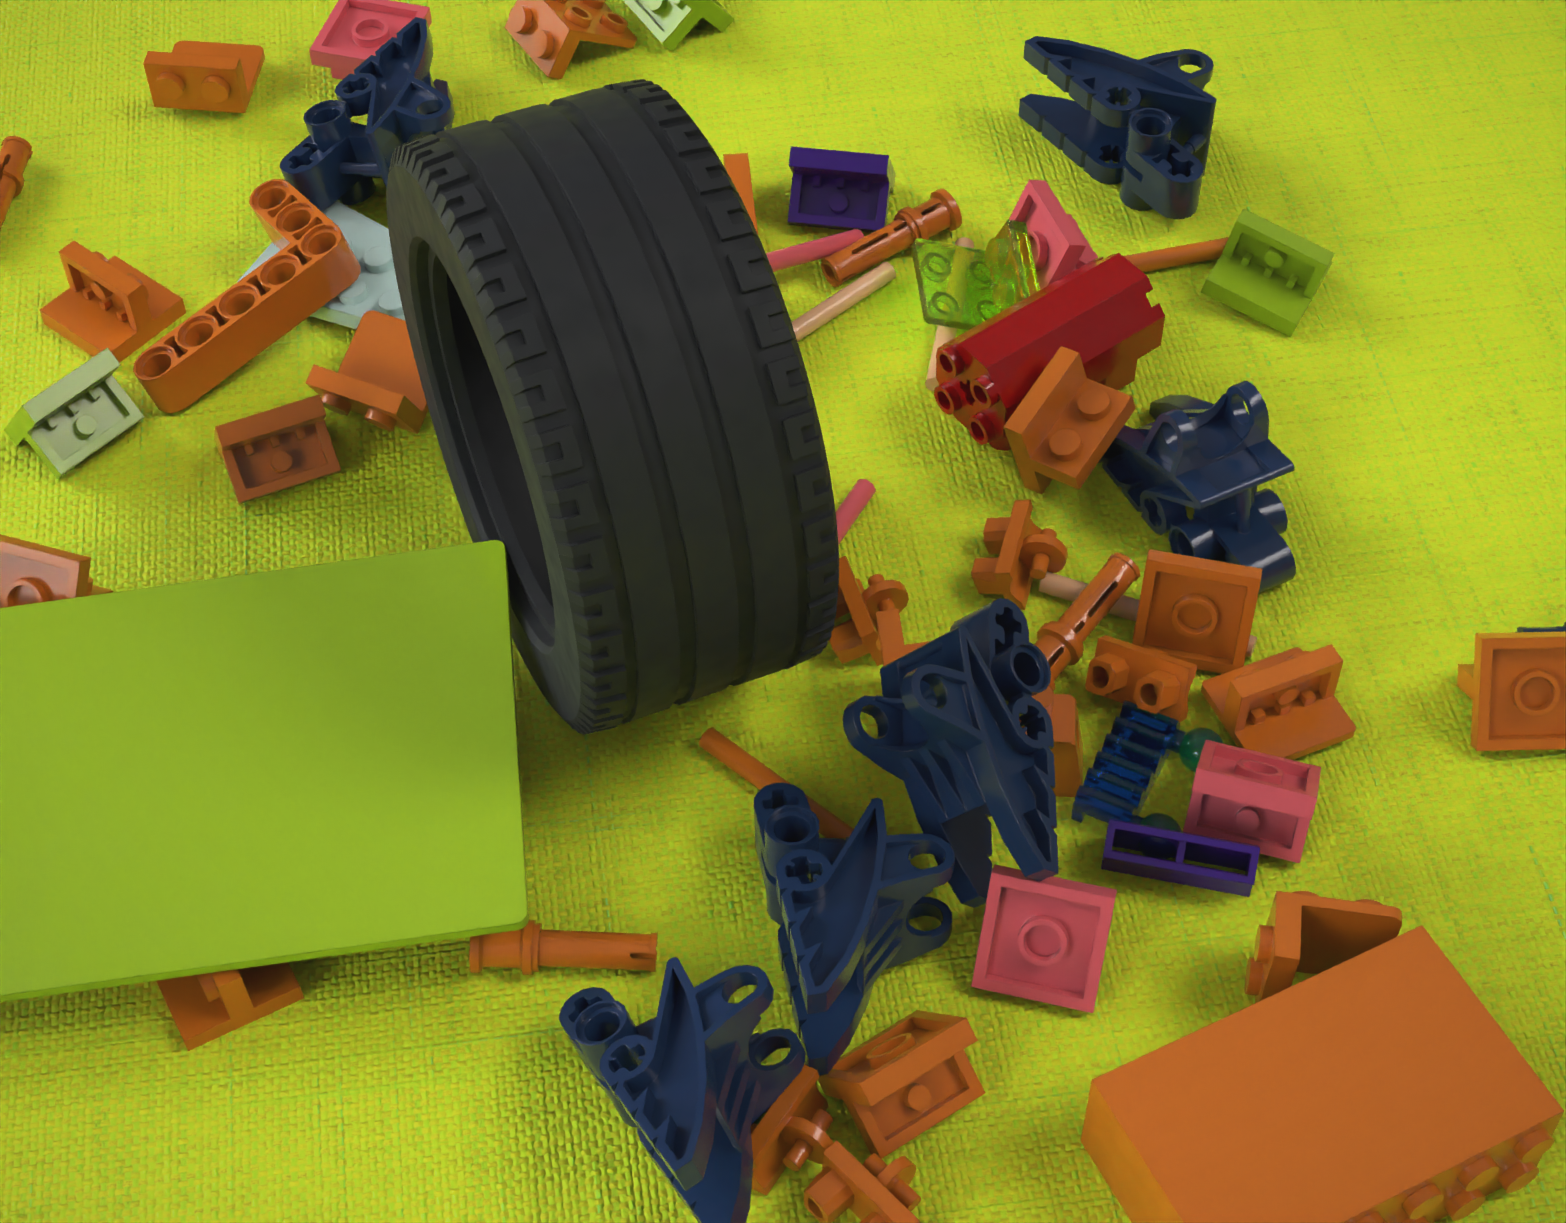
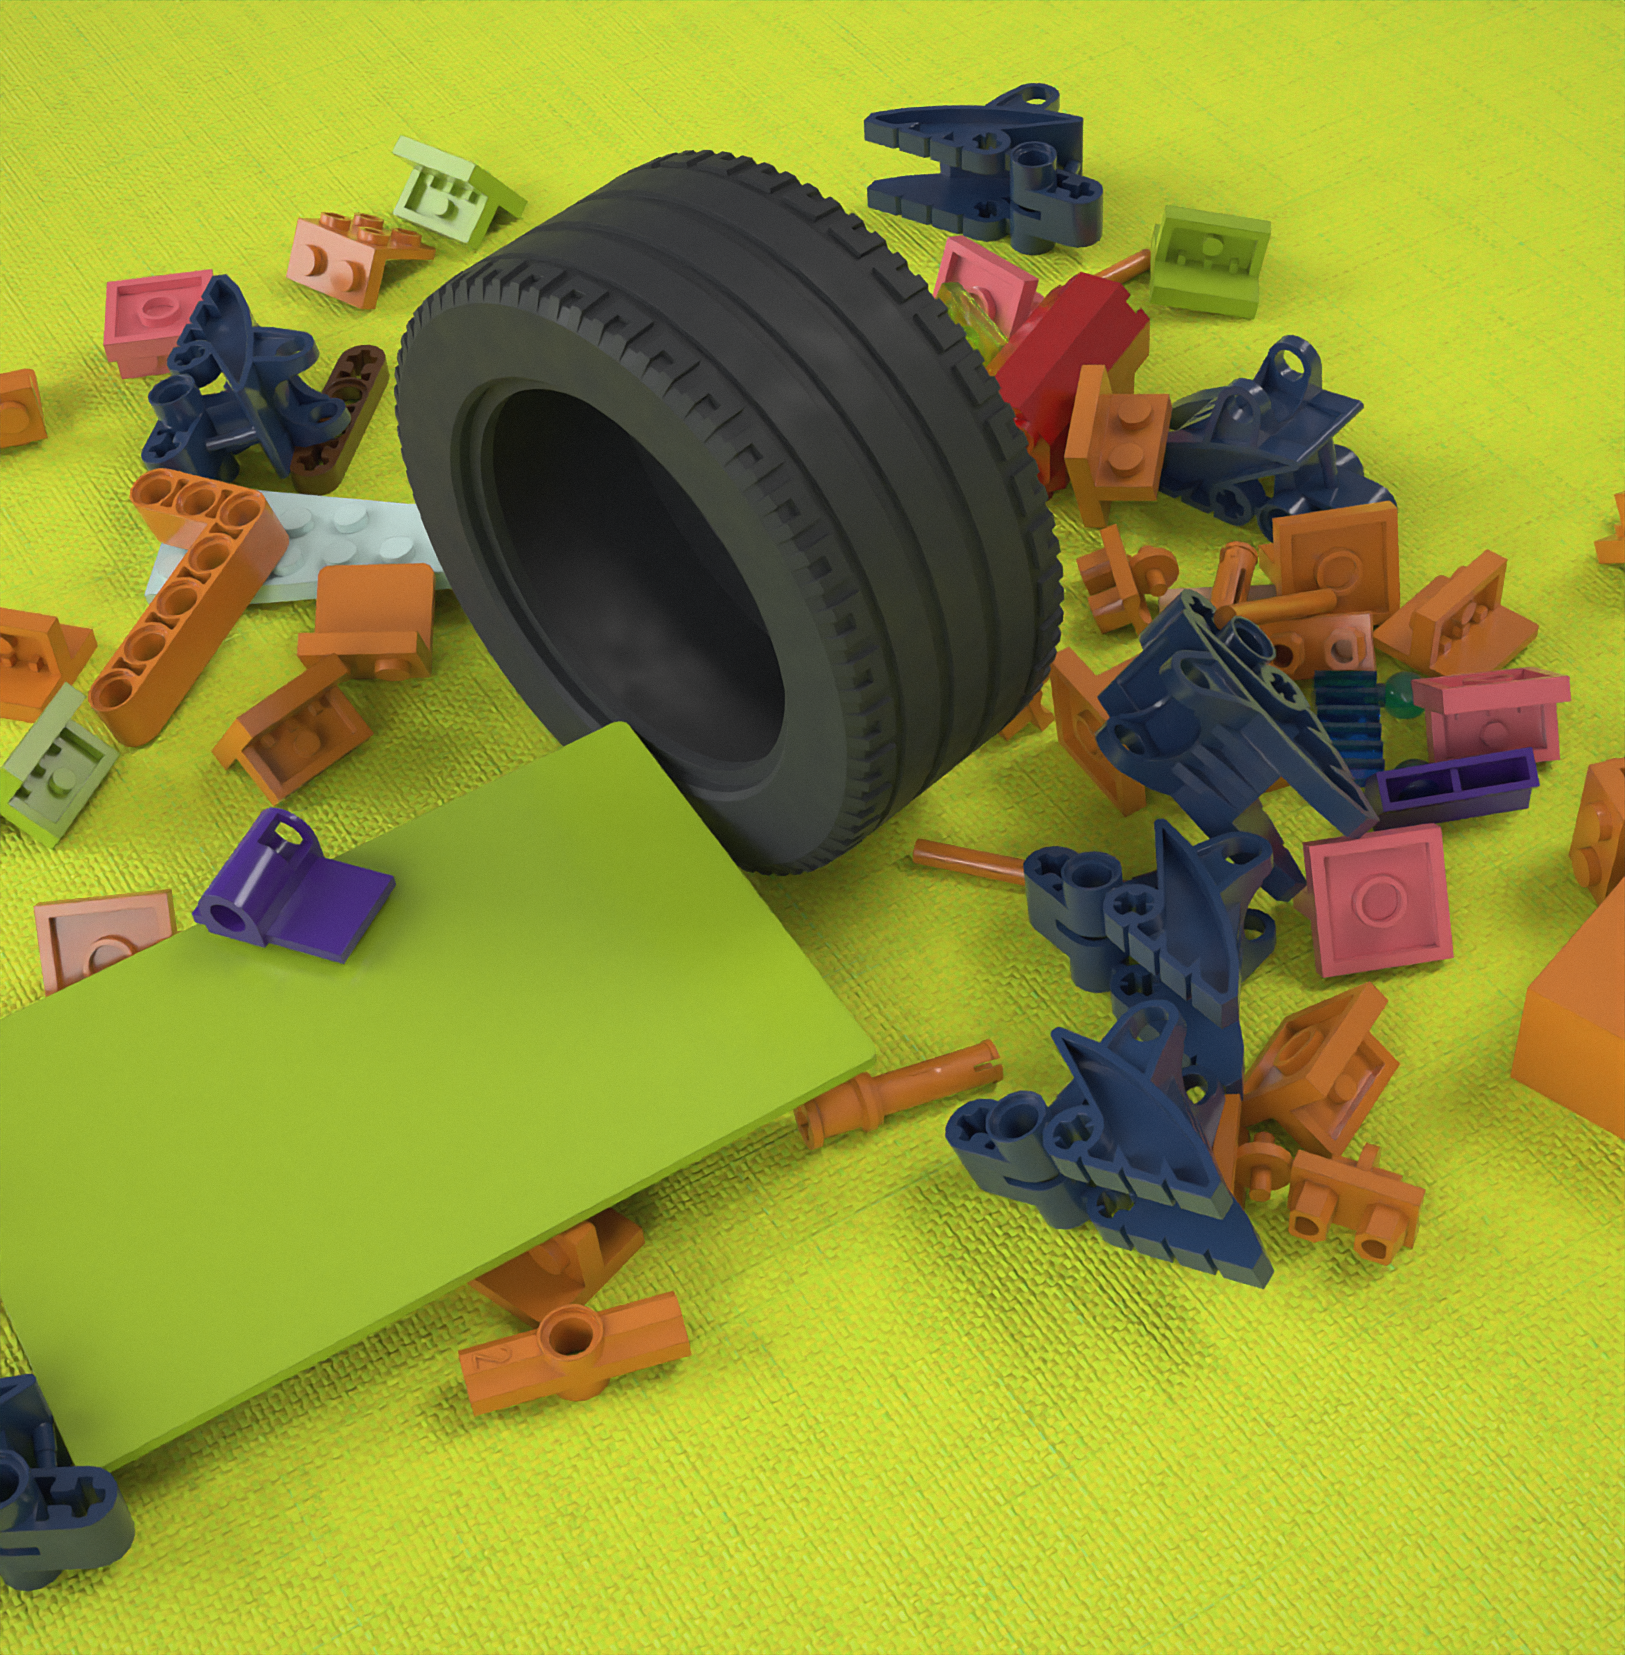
camera: 20 degrees left, 5 degrees down
none -> dark purple piece [192,807,396,964]
none -> orange piece [458,1291,691,1416]
none -> orange bar [1214,588,1337,630]

